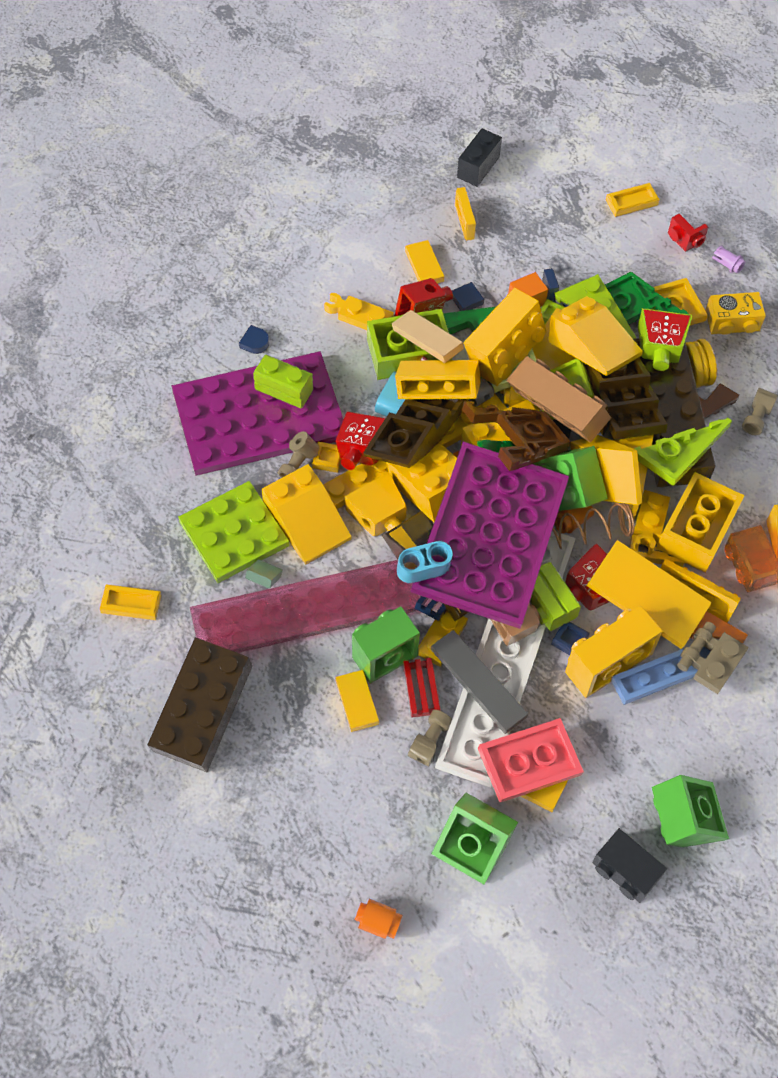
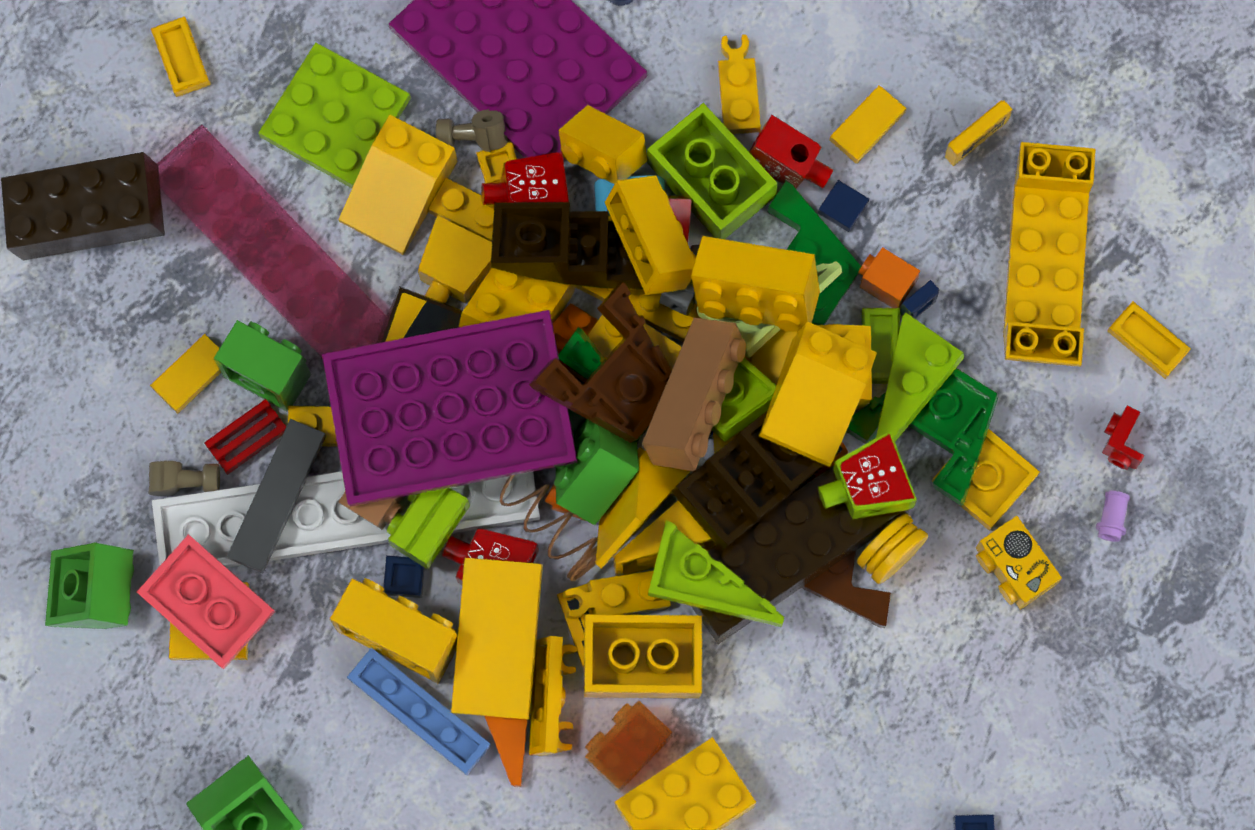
camera: 65 degrees right, 15 degrees up
sand green tile [245,559,283,588] -> none
lime brick [253,355,313,408] -> none
tan tile [392,310,464,363] -> none
medium azure beam [397,541,453,583] -> none
black brick [457,128,502,187] -> none
black brick [592,828,668,903] -> none
dark tan plate [677,622,749,694] -> none
dark tan leg [742,388,778,435] -> none
none -> yellow brick [559,105,647,184]
none -> yellow slope [1003,142,1096,367]

